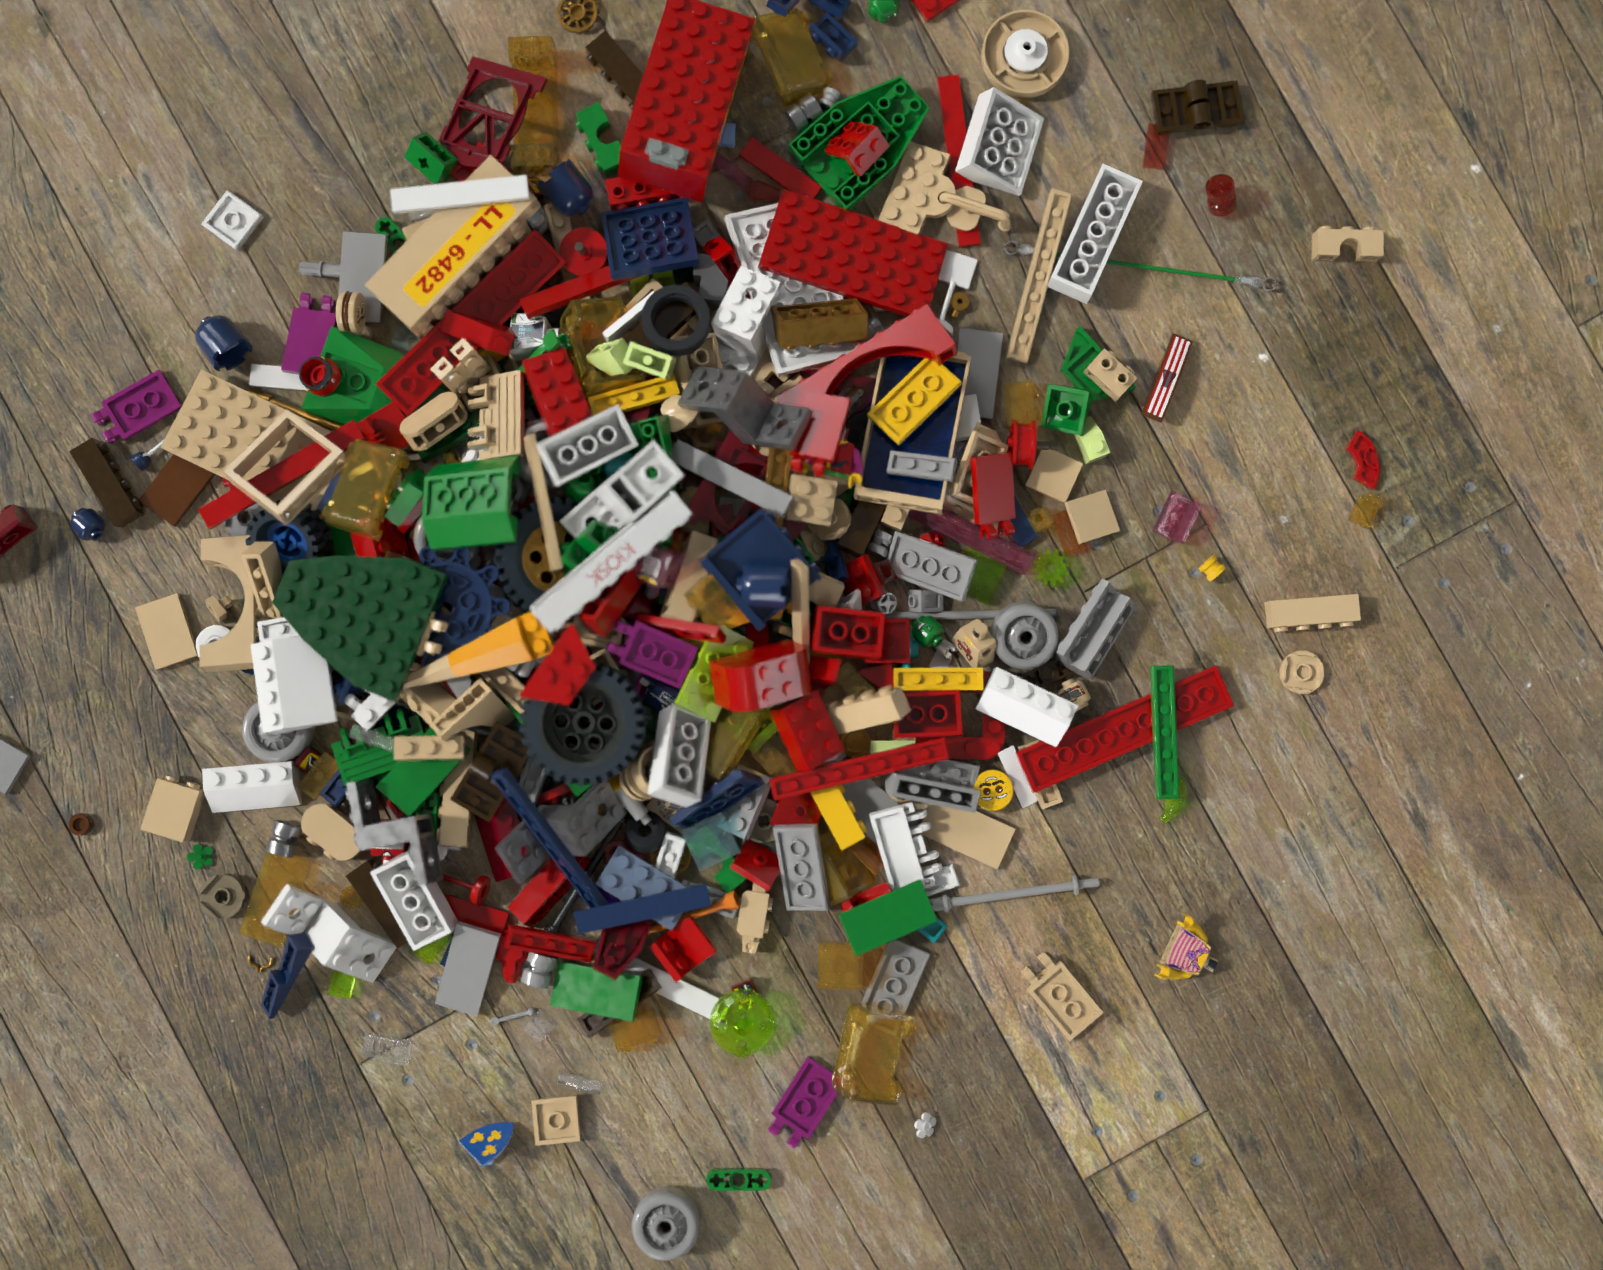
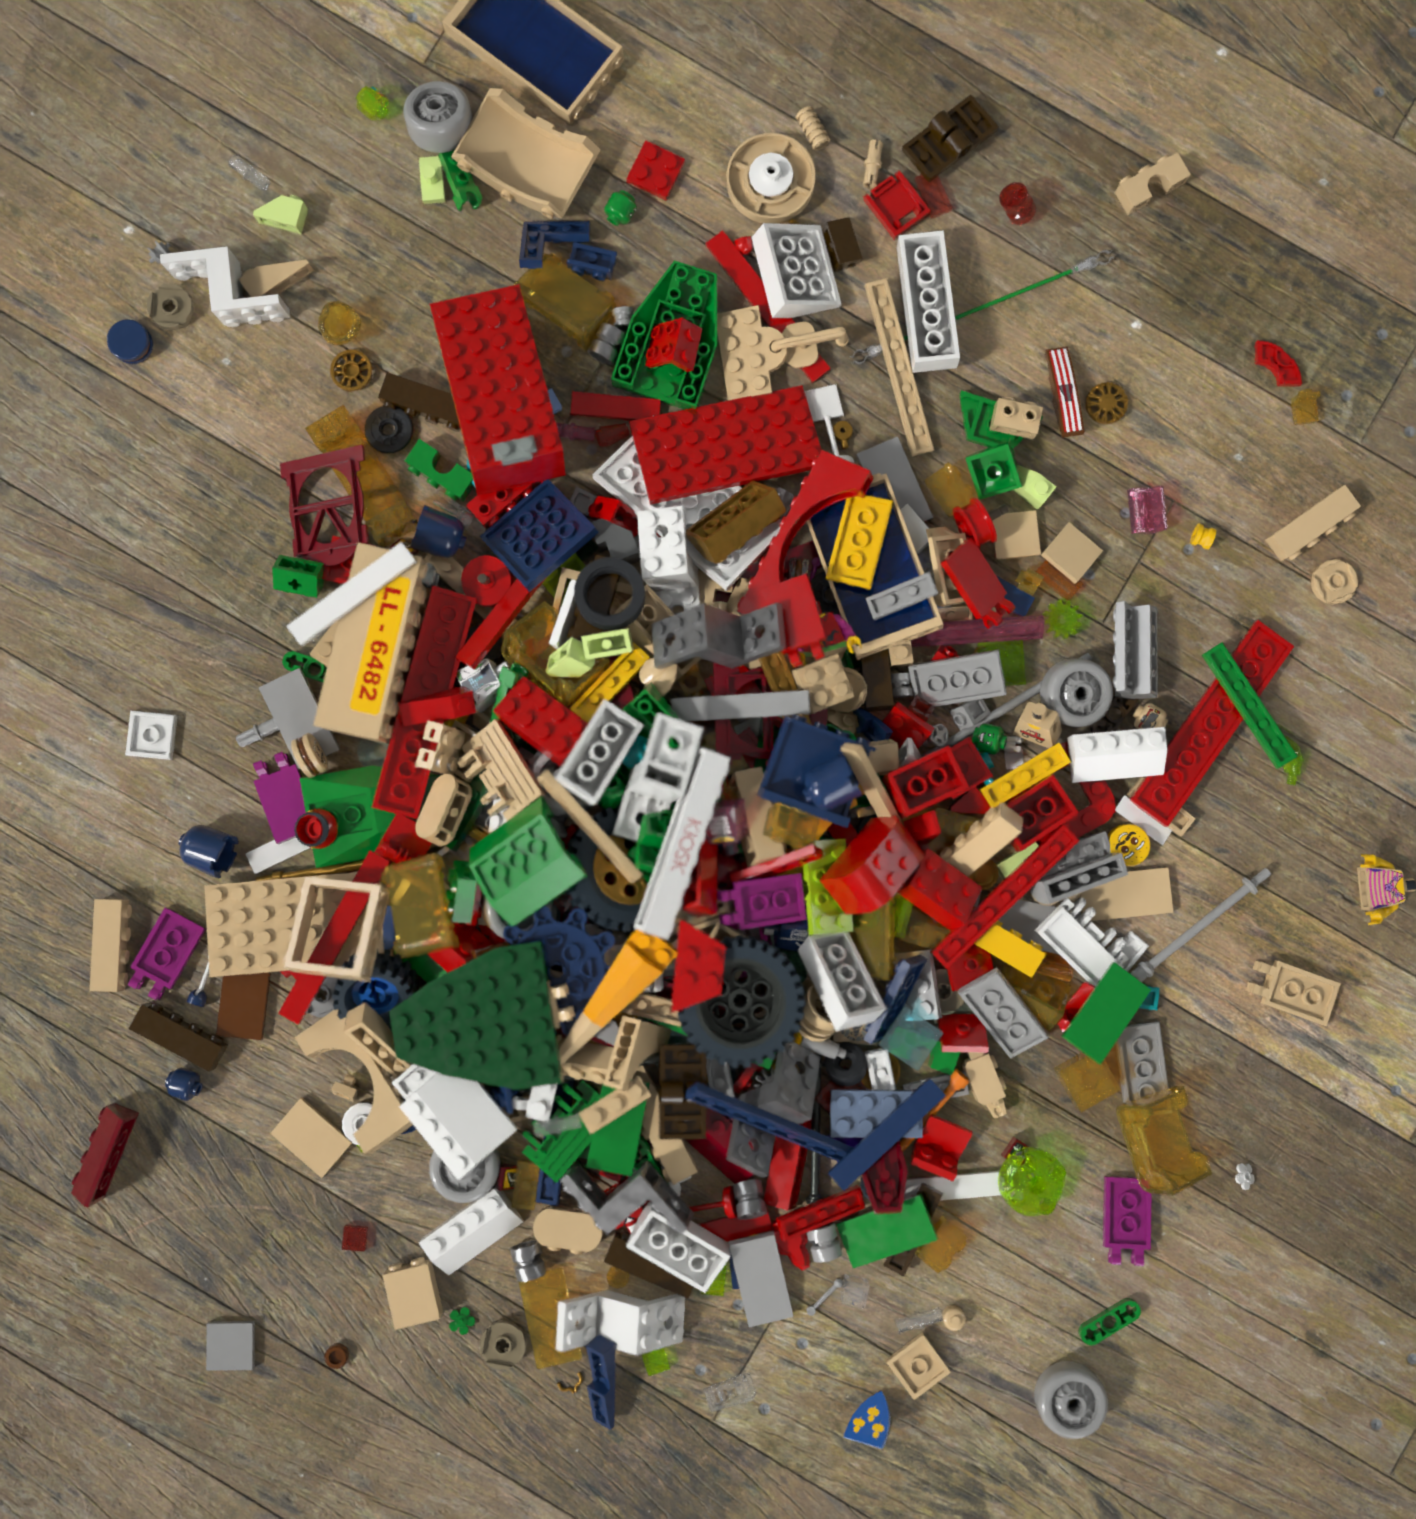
camera: 30 degrees left, 0 degrees up
none -> tan brick [89,899,132,992]
none -> clear red tile [342,1225,368,1252]
none -> black wheel [364,406,413,454]
none -> flat silver wheel [732,1180,767,1220]
none -> red hinge [734,236,753,255]
none -> tan piece [796,106,830,151]
none -> dark brown hinge [822,217,863,272]
none -> tan pin [863,140,883,189]
none -> red container [863,171,931,240]
none -> tan piece [942,1305,966,1331]
none -> pearl gold wheel [1085,382,1128,424]

